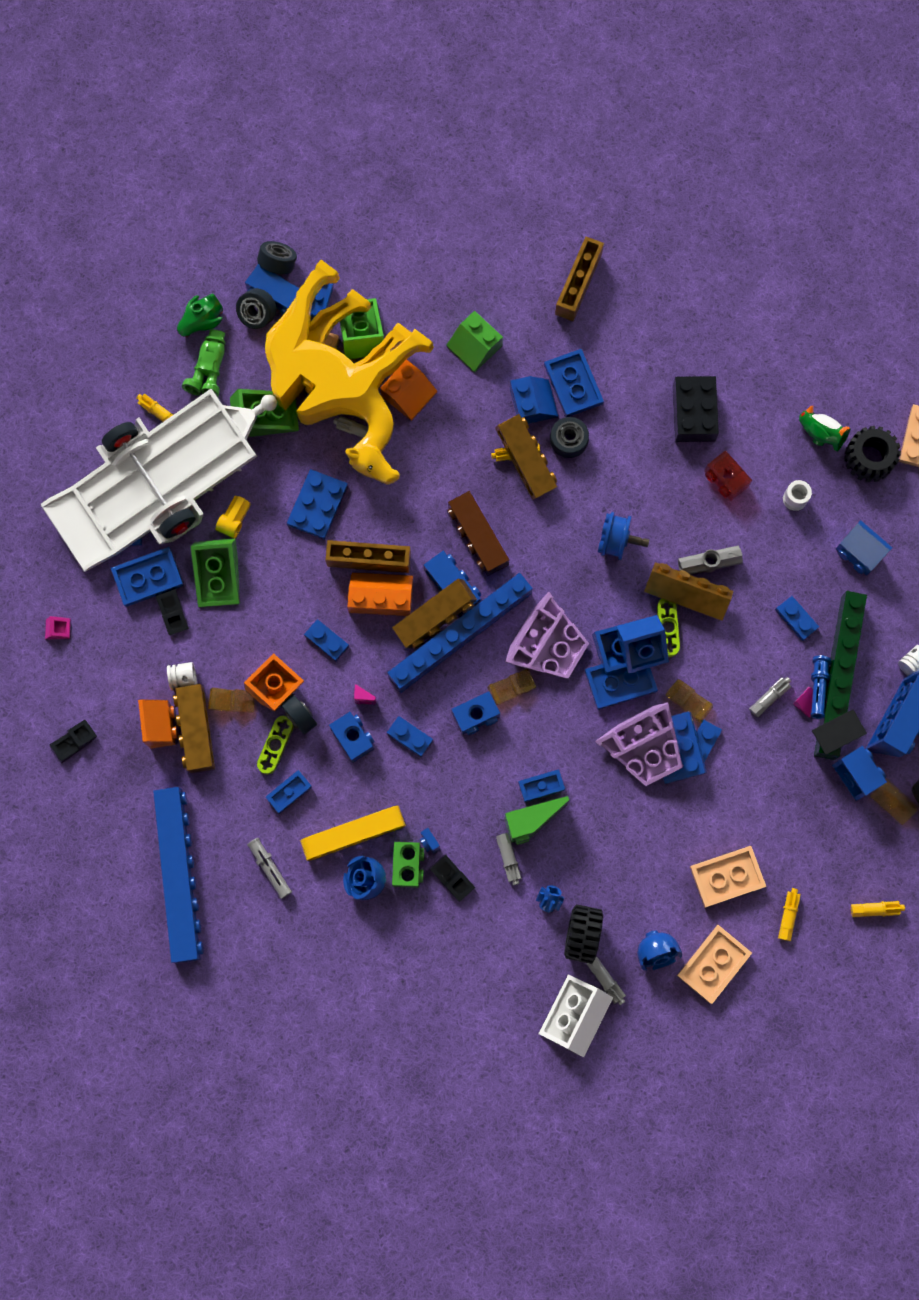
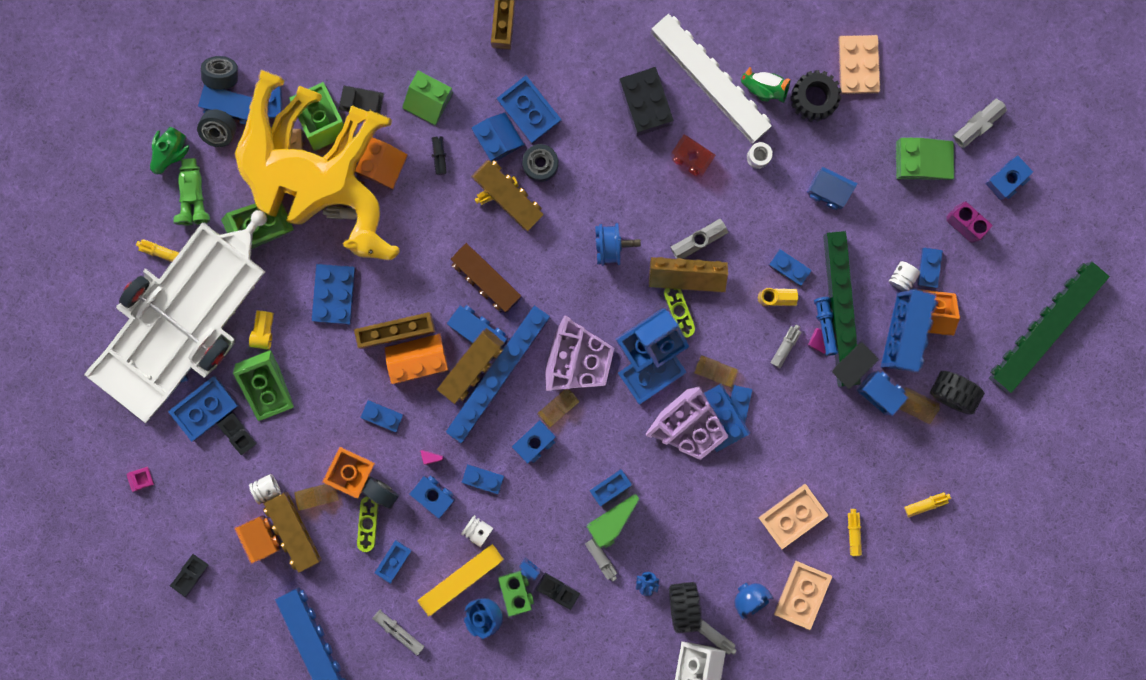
camera: 20 degrees left, 10 degrees up
none -> black piece [339,85,384,114]
none -> black axle [431,136,447,175]
none -> white piece [461,515,493,547]
none -> white brick [651,14,771,144]
none -> yellow piece [758,288,798,306]

